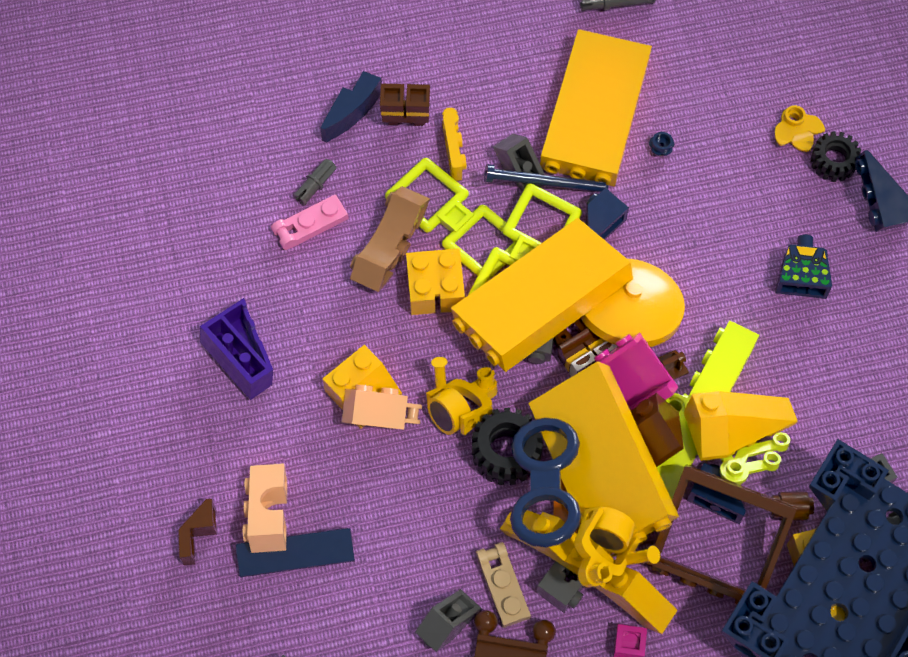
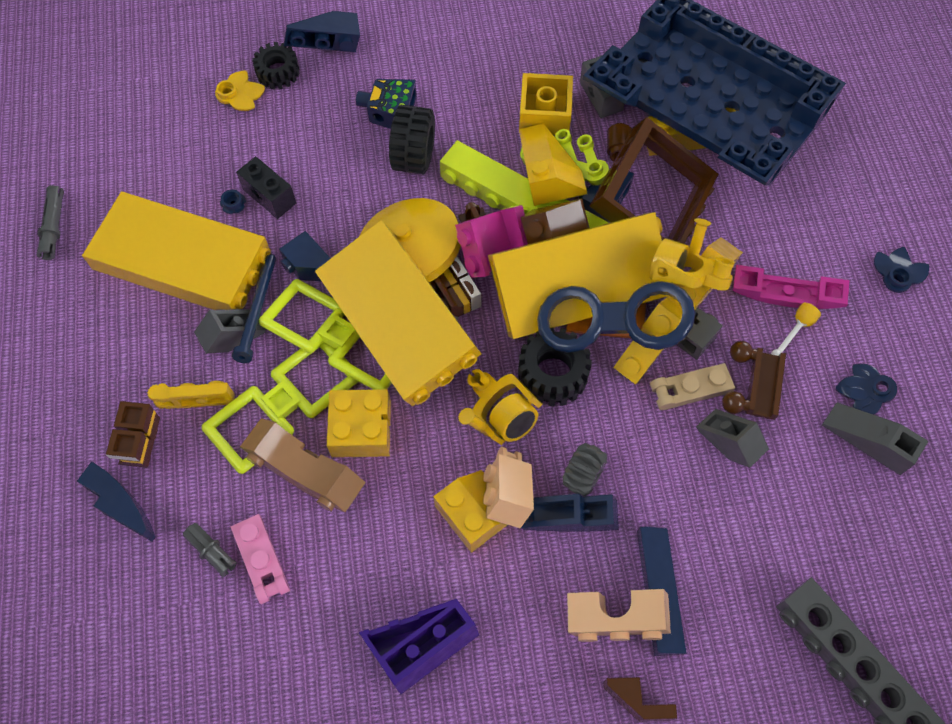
camera: 85 degrees left, 0 degrees up
none -> black brick [236,156,297,219]
none -> black tyre [389,104,435,175]
none -> yellow brick [519,73,573,135]
none -> dark blue slope [521,493,619,532]
none -> dark grey gear [563,443,607,496]

